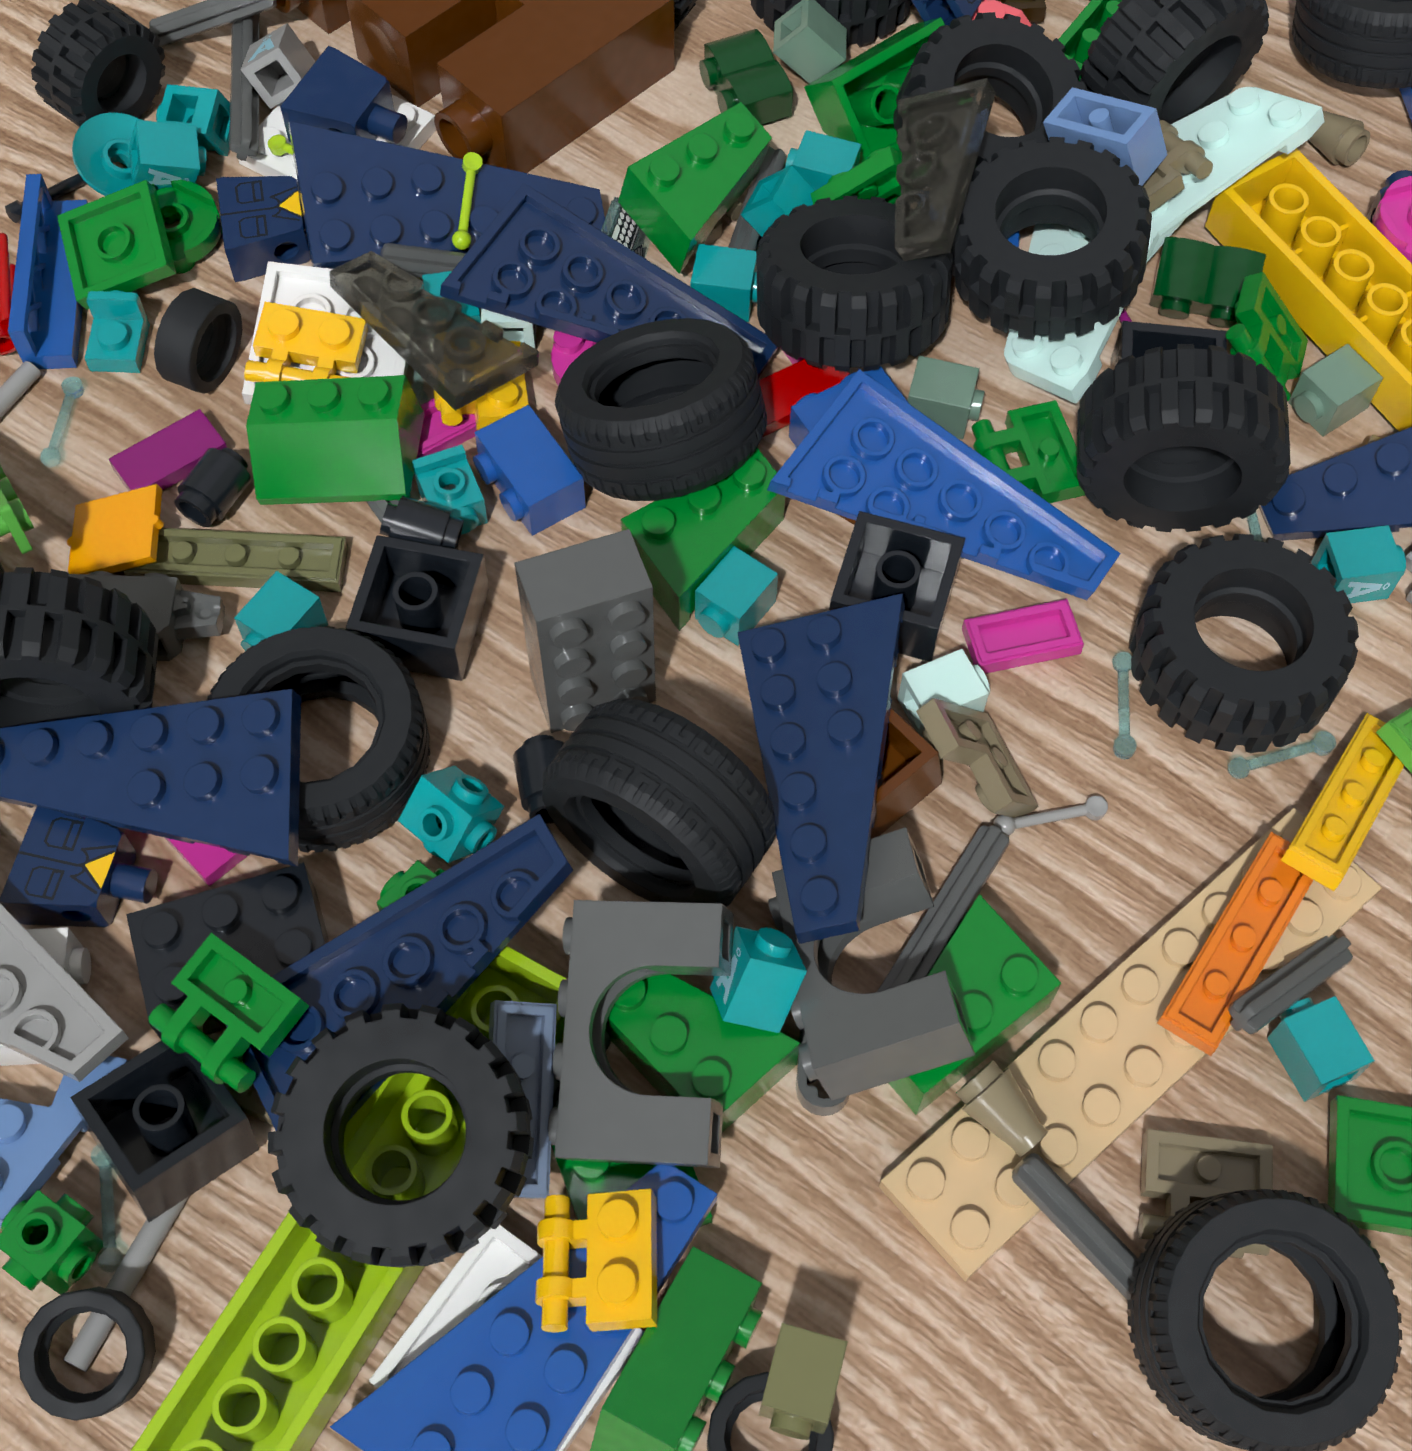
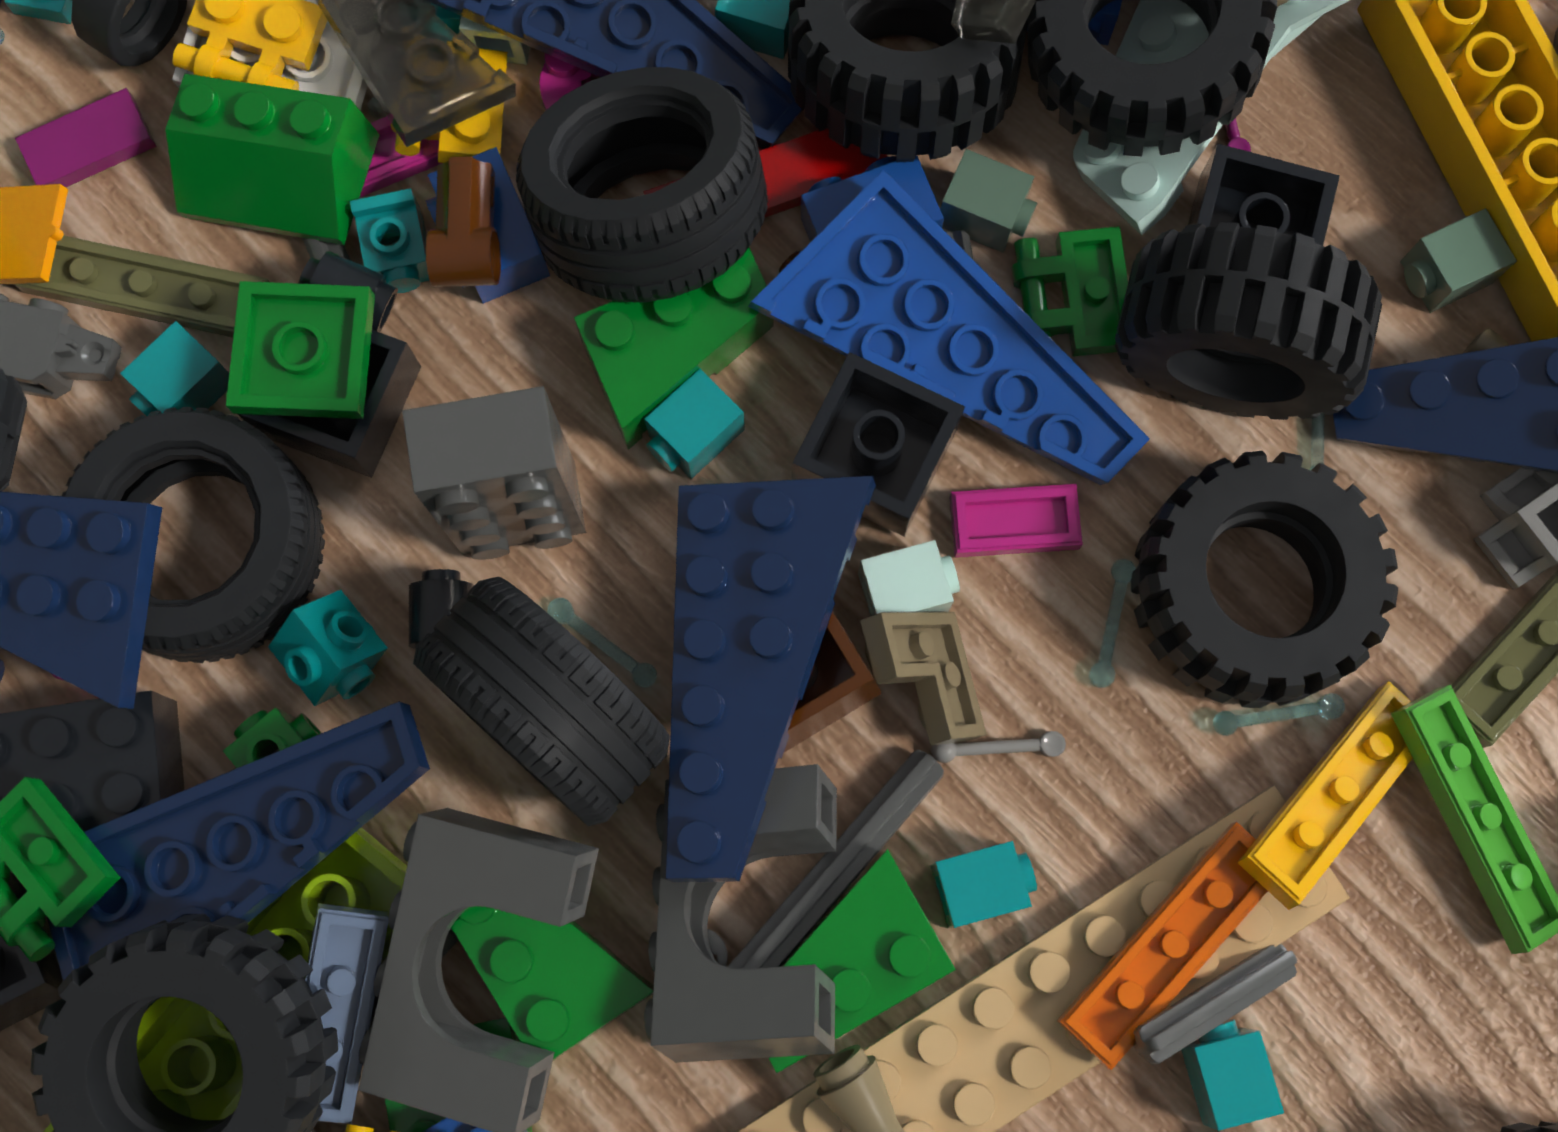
camera: 10 degrees right, 15 degrees up
black brick [174,447,251,527] -> none
teal brick [710,926,807,1033] -> none
dark green brick [1149,237,1266,328] -> none
green plate [1226,272,1308,402] -> none
teal brick [1311,525,1406,603] -> none
none -> green plate [226,281,375,419]
none -> reddish brown piece [426,156,501,287]
none -> teal brick [930,841,1037,929]

